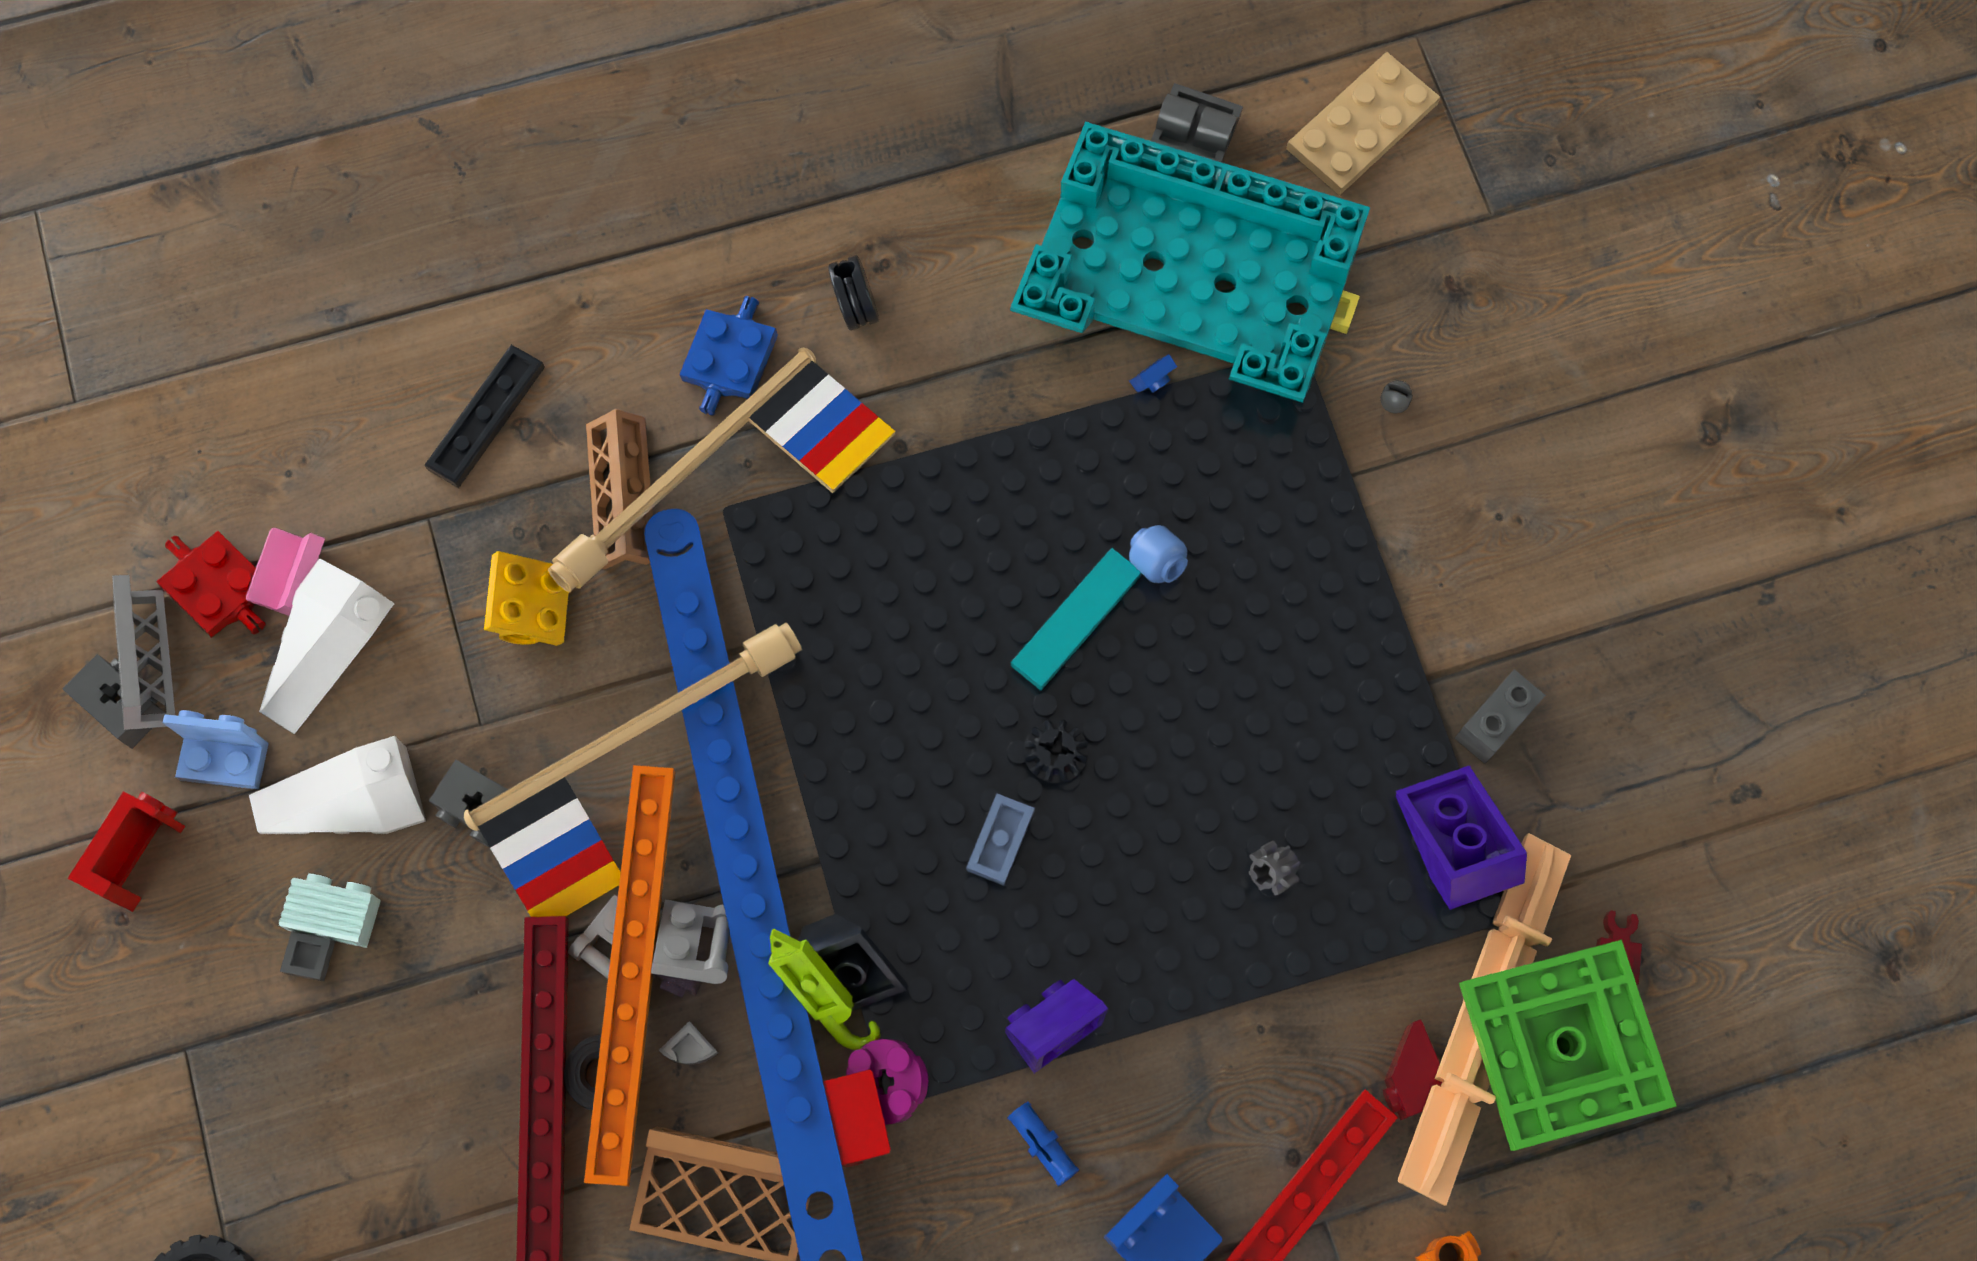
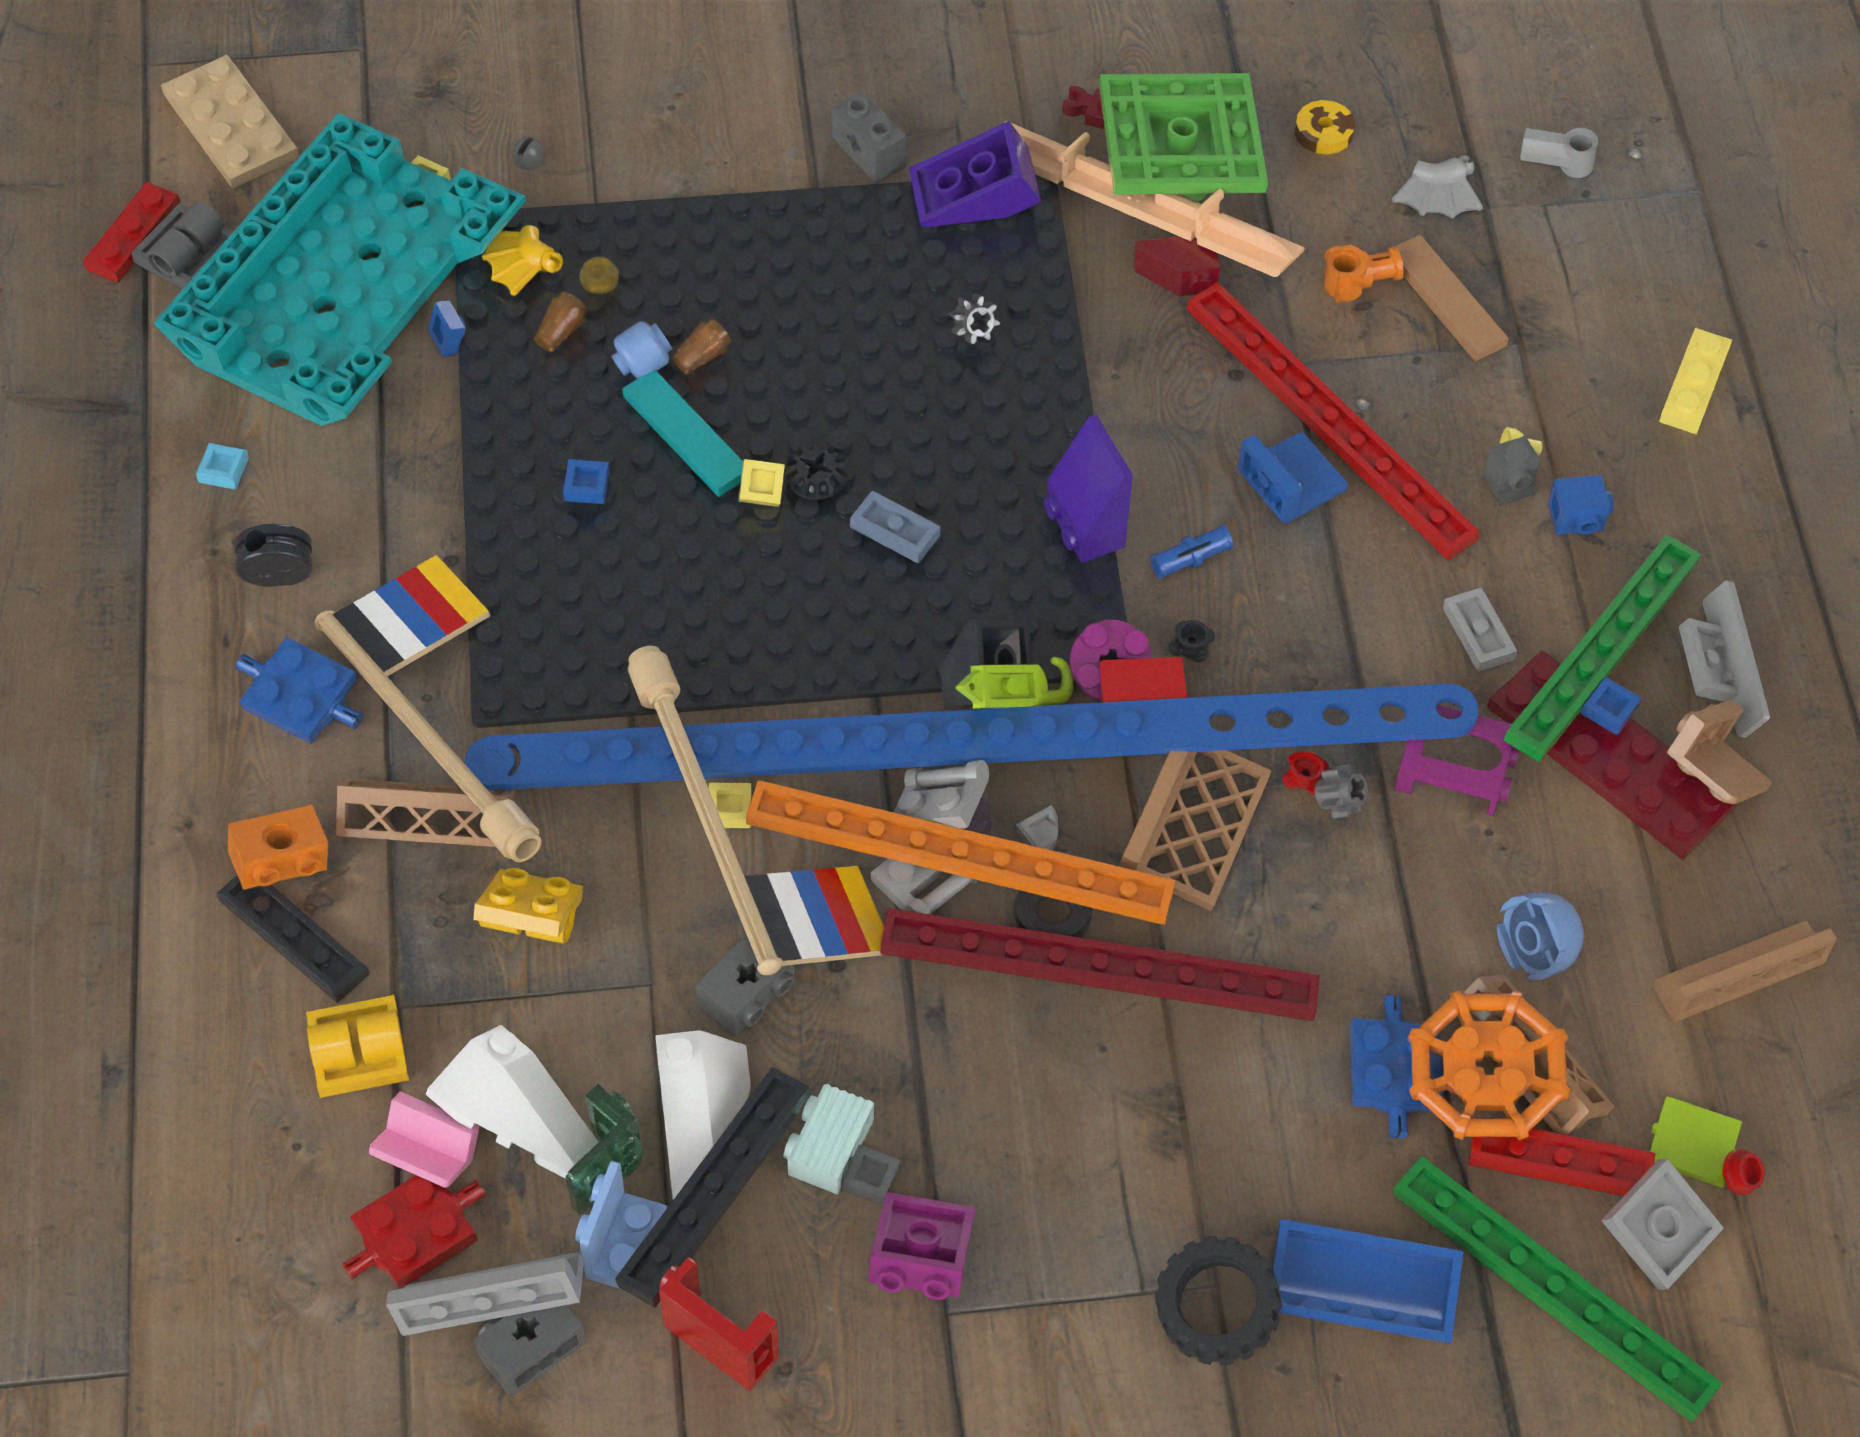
camera: 80 degrees left, 15 degrees down
none -> red plate [83,182,181,283]
none -> medium azure tile [196,443,249,490]
none -> orange brick [228,805,329,890]
none -> yellow plate [306,995,409,1098]
none -> yellow arm [482,225,563,296]
none -> clear orange cone [534,292,587,352]
none -> blue plate [563,459,610,504]
none -> clear green bracket [565,1084,643,1214]
none -> clear yellow plate [580,257,619,294]
none -> black plate [615,1067,811,1308]
none -> clear orange cone [672,318,731,374]
none -> light yellow plate [709,783,752,828]
none -> light yellow plate [739,459,785,507]
none -> magenta plate [868,1192,976,1300]
none -> black plate [1169,620,1215,662]
none -> yellow piece [1295,100,1355,155]

